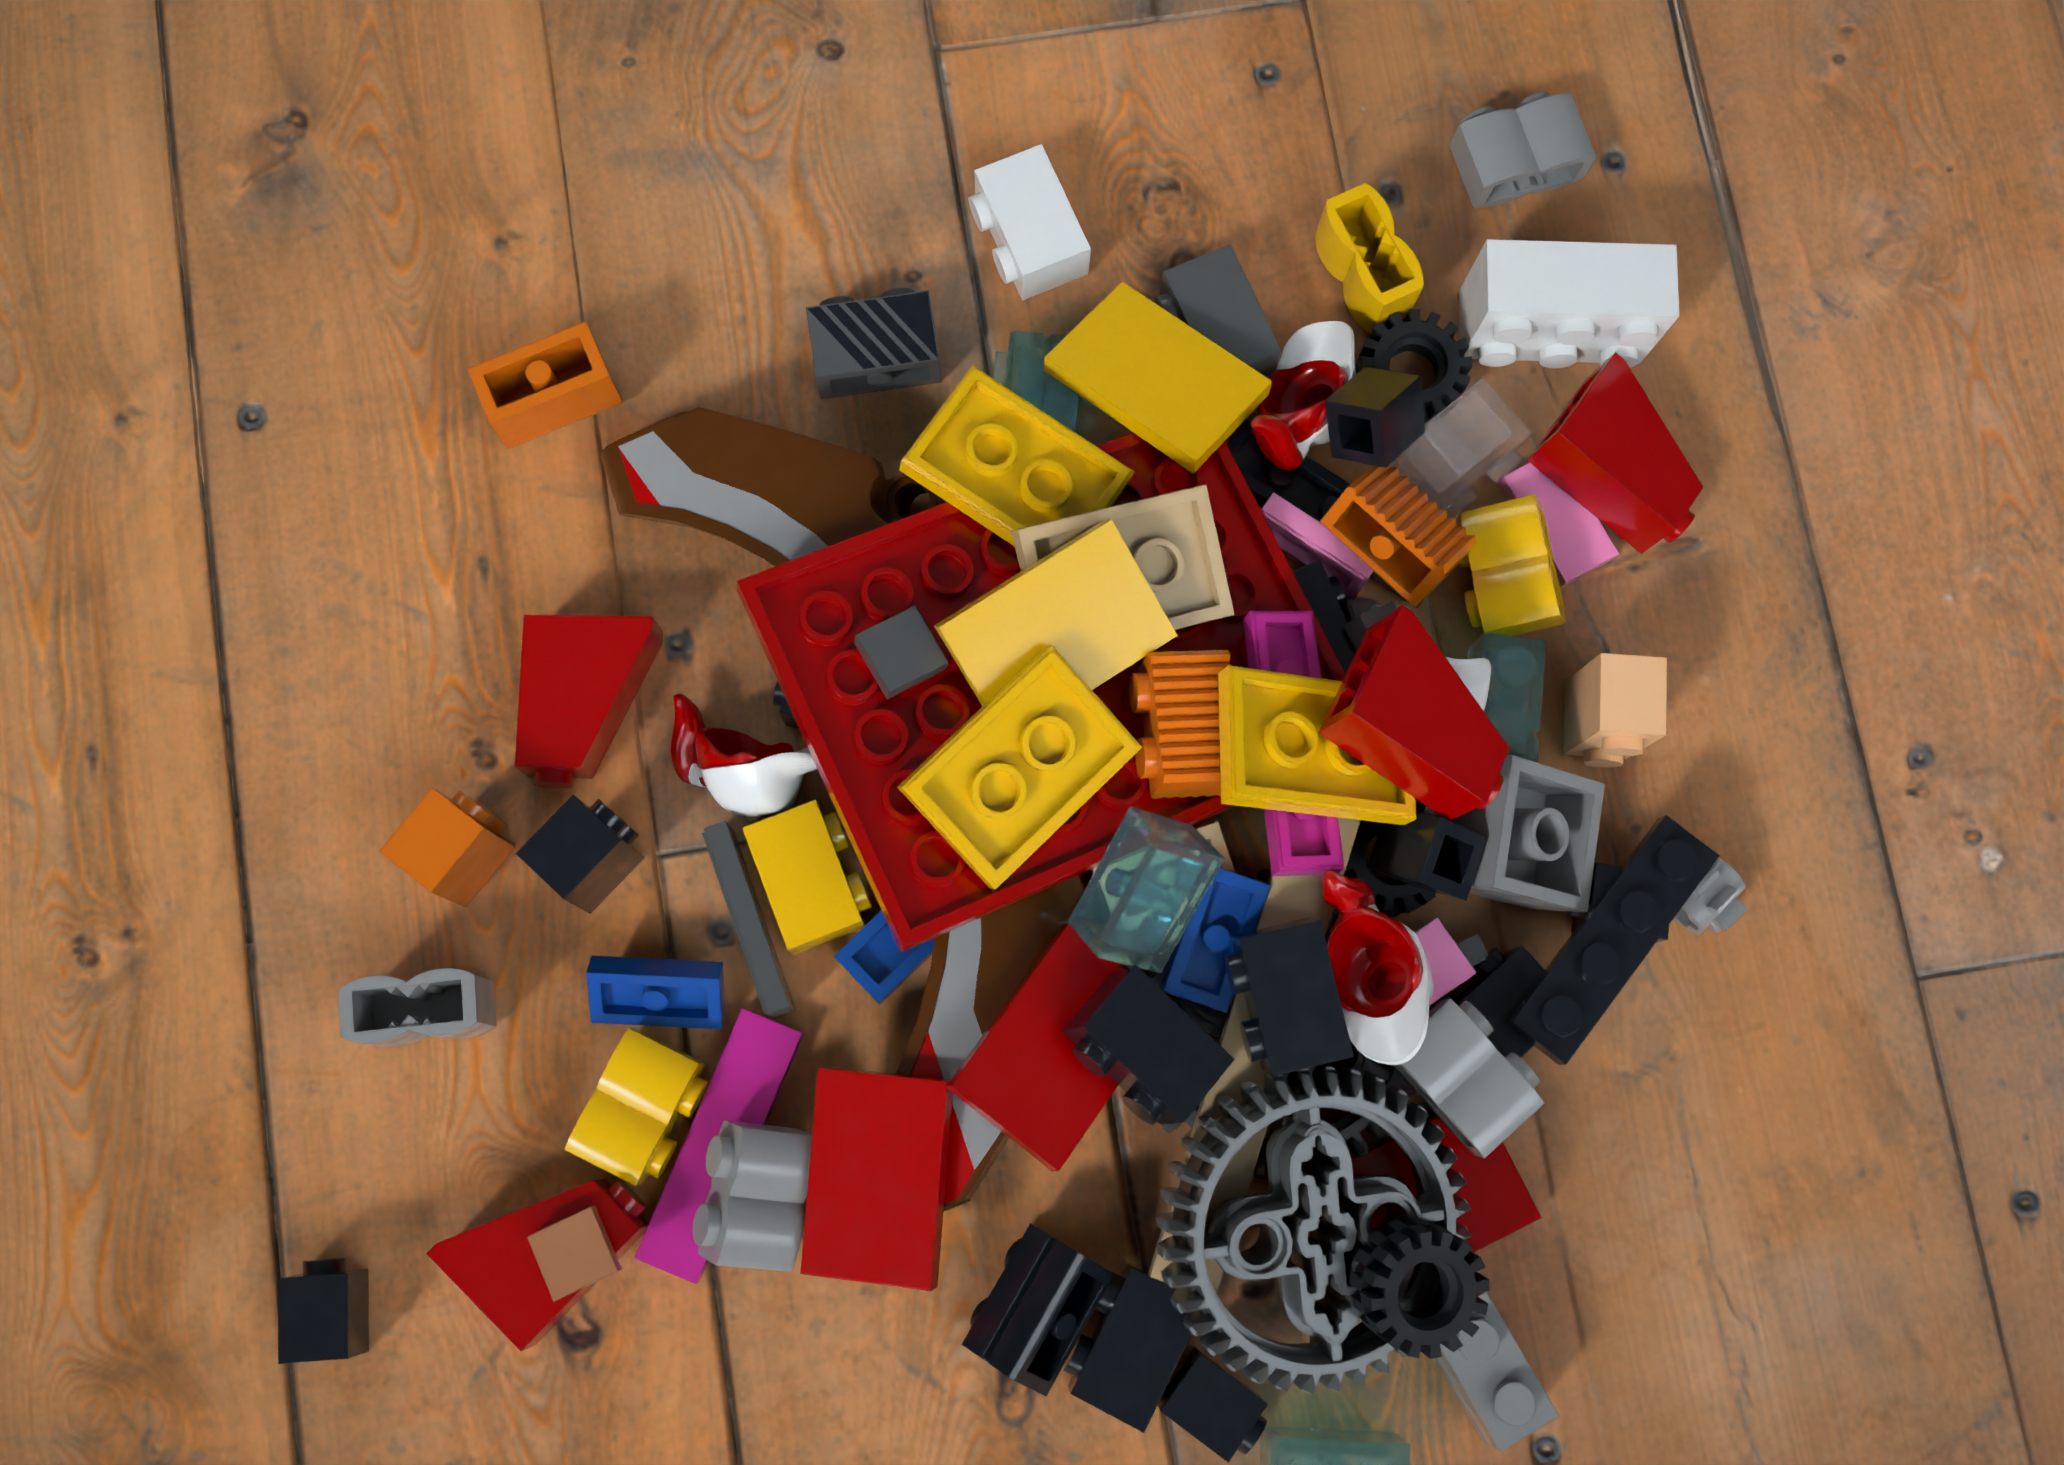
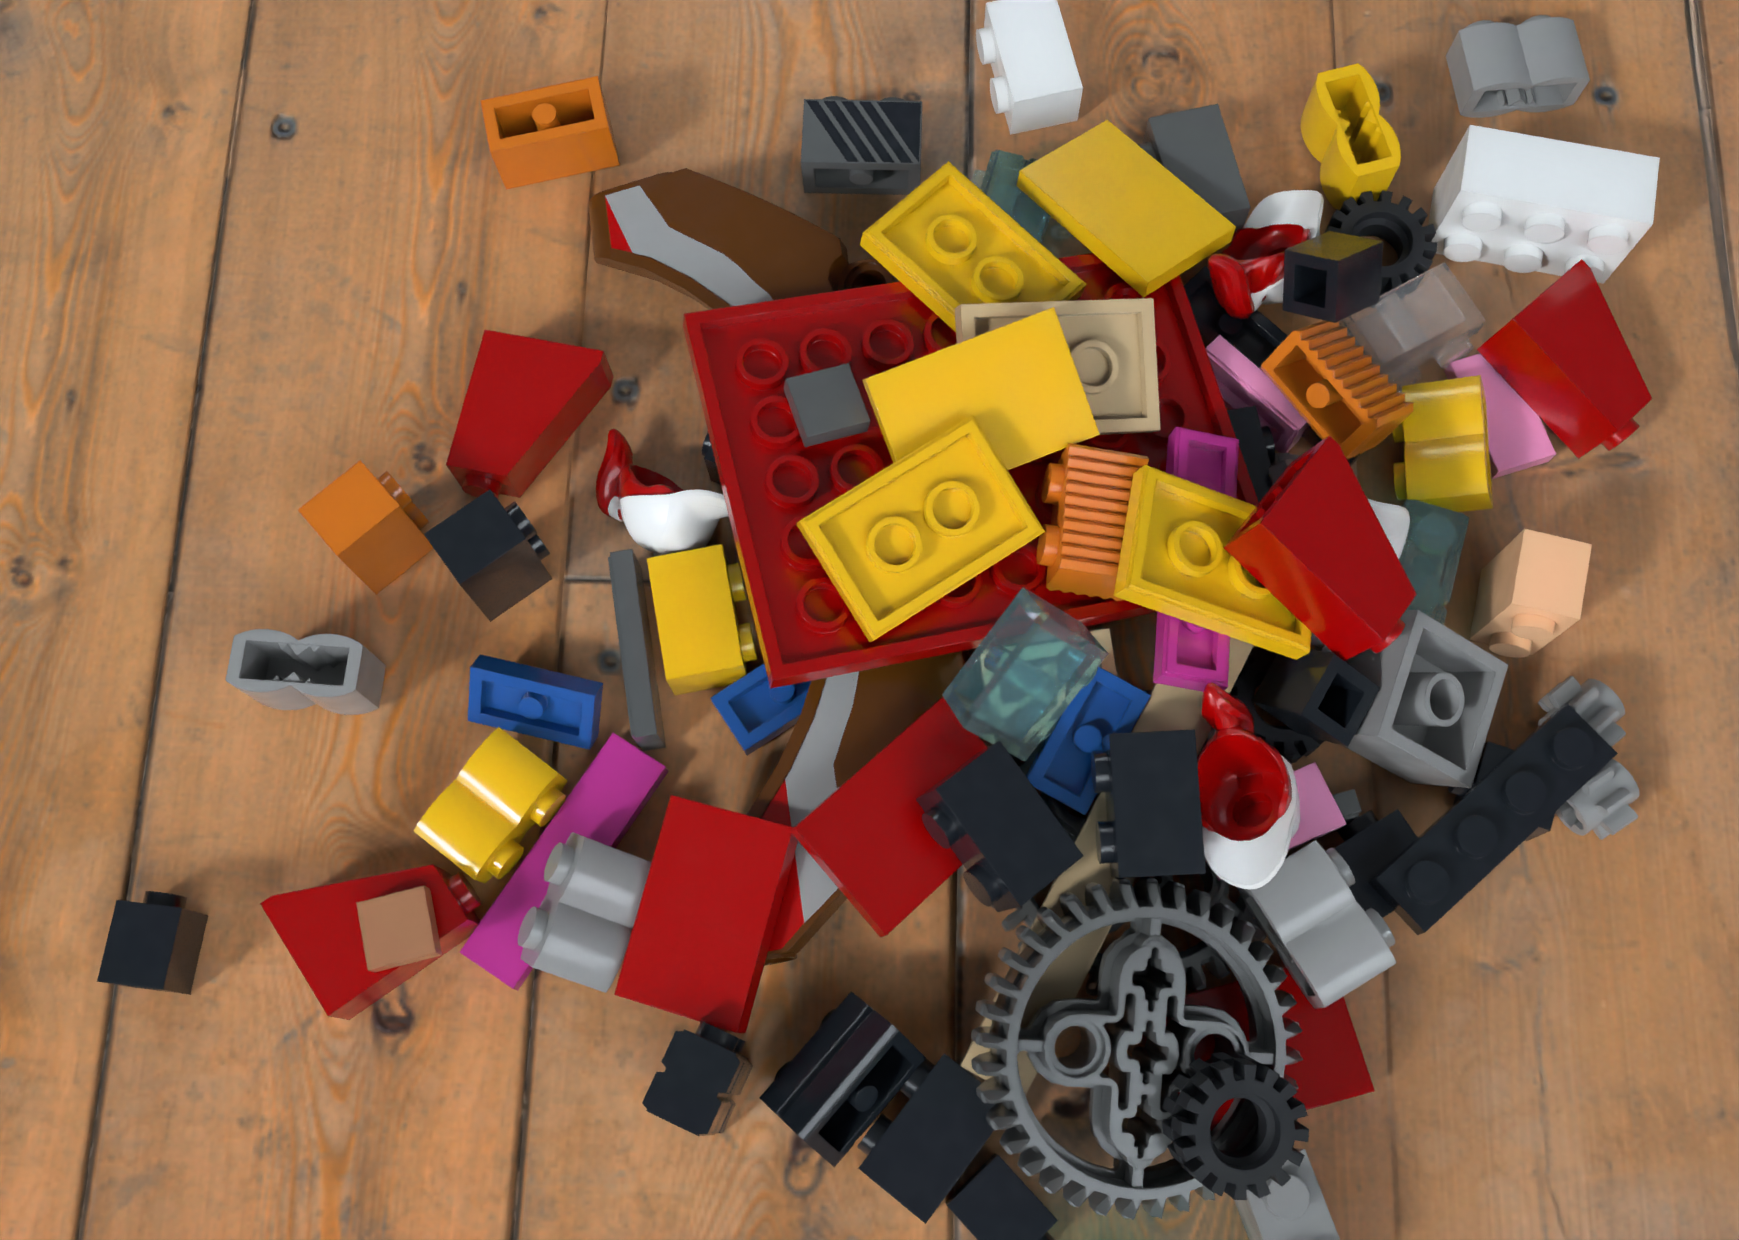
camera: 20 degrees right, 5 degrees down
none -> black brick [642,1021,753,1136]
none -> light grey gear [1538,676,1626,747]

